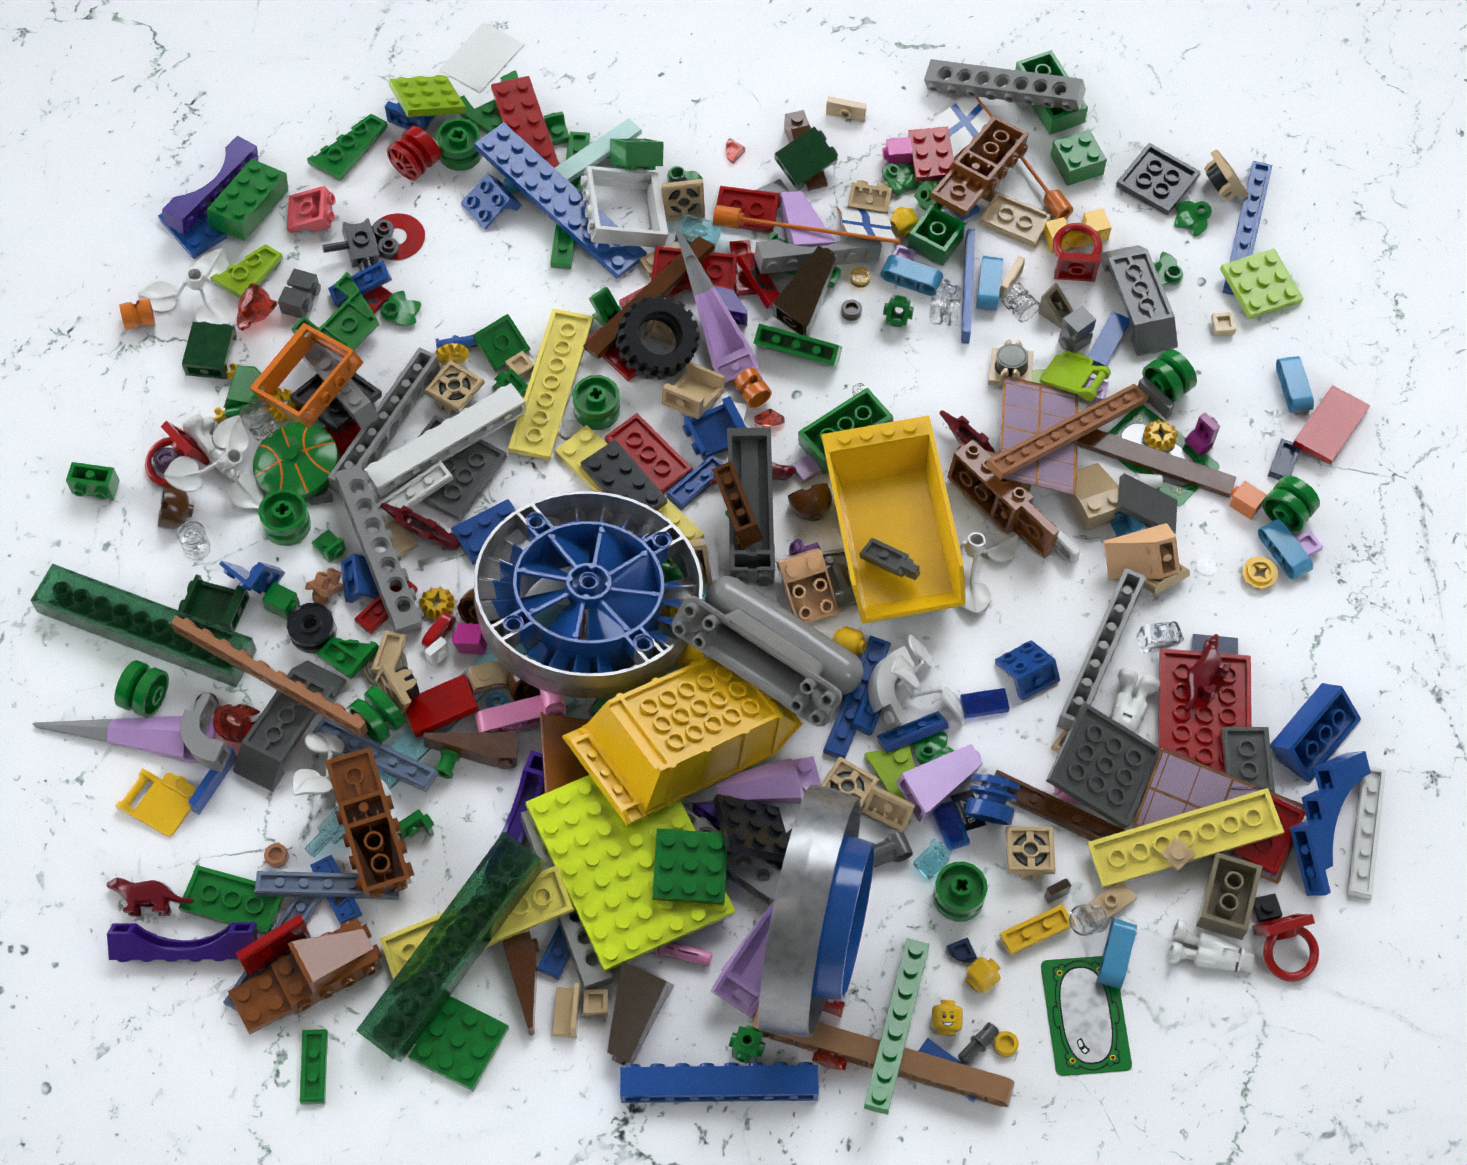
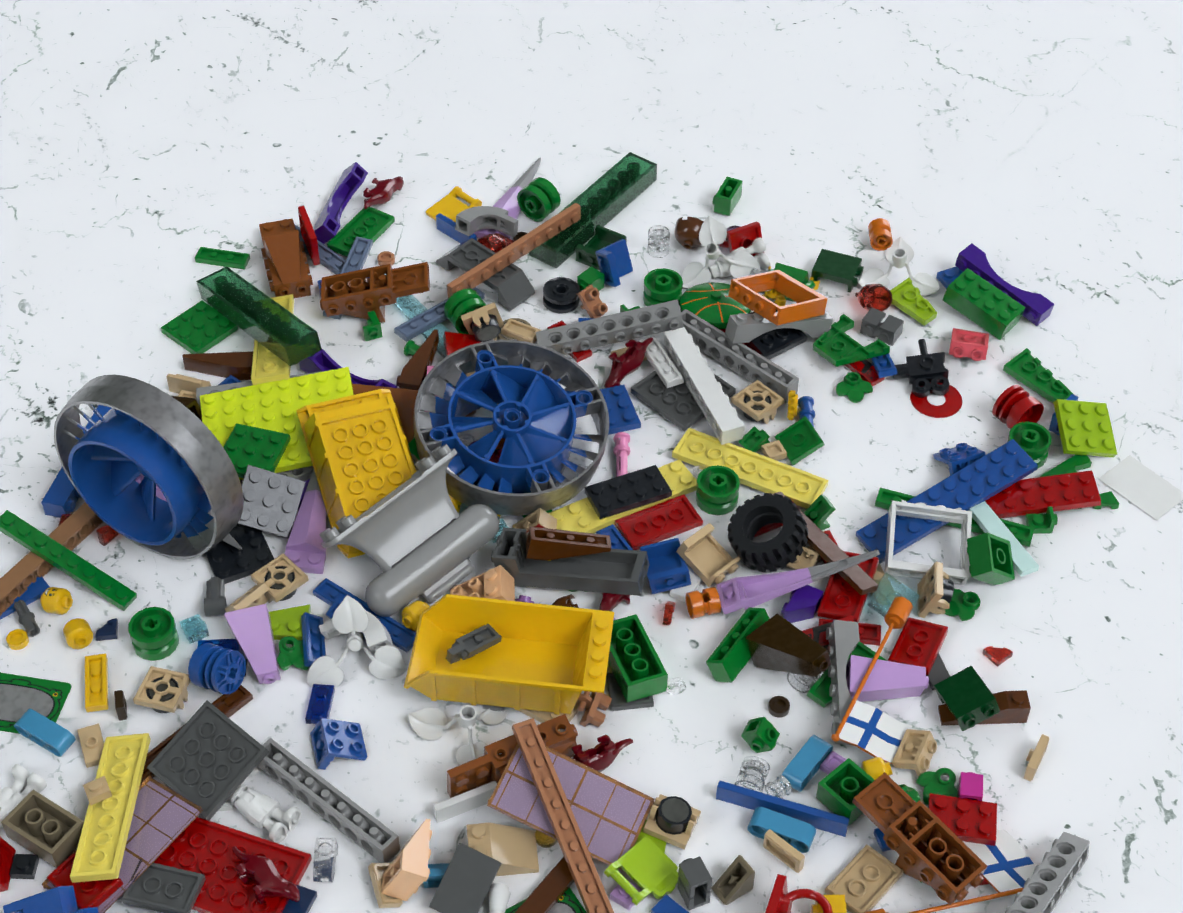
camera: 105 degrees right, 15 degrees down
white plant [292,732,392,810] -> none
green wing [317,637,379,680] -> none
clear yellow tile [850,267,871,288] -> none
clear wheel [1001,283,1040,323] -> none
clear wheel [1069,903,1109,936] -> none

